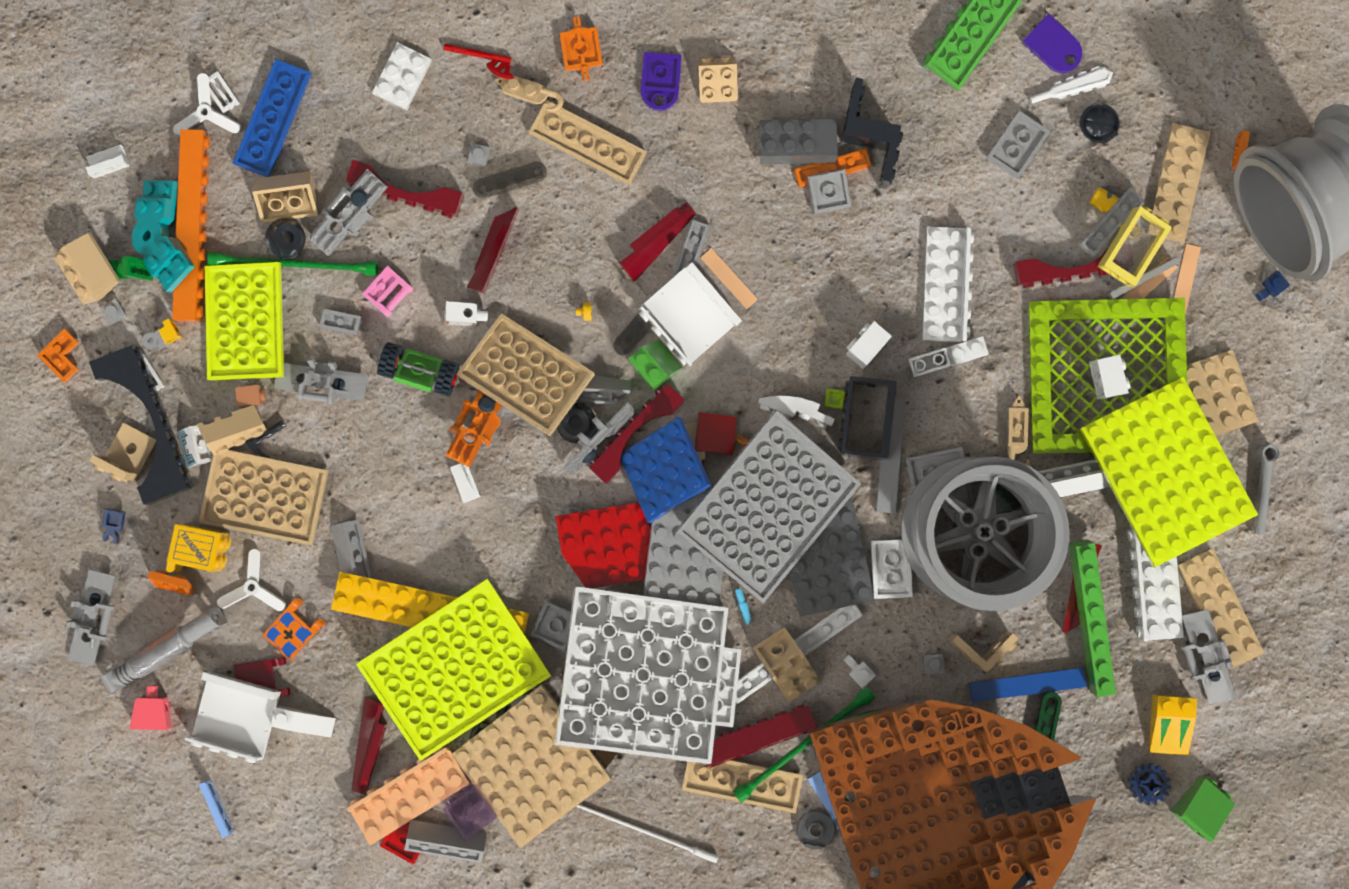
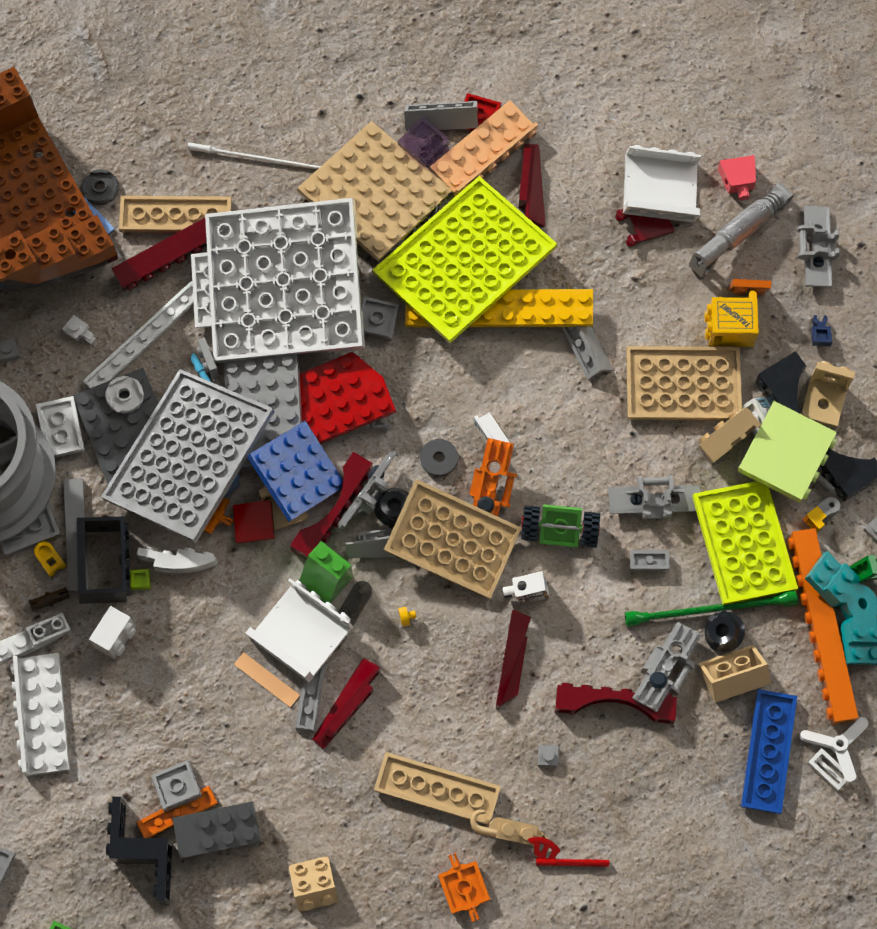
camera: 170 degrees right, 15 degrees down
light blue tile [199,779,233,838] -> none
white piece [217,549,286,611] -> none
nougat brick [235,385,267,408] -> none
black piece [246,420,286,459] -> none
orange flag [262,597,325,661] -> none
white slope [270,705,336,737] -> none
bright pink plate [362,266,414,317] -> none
white plate [372,42,432,111] -> none
clear smoke plate [473,162,547,199] -> none
dark purple tile [641,52,682,111] -> none
green hose [732,686,875,803] -> none
tan bracket [753,627,821,702] -> none
none -> dark brown pin [28,587,70,612]
none -> yellow plate [34,542,67,578]
none -> white tile [105,376,144,414]
none -> light grey plate [196,337,219,379]
none -> dark grey tile [420,439,458,477]
none -> yellowish green brick [737,401,837,503]

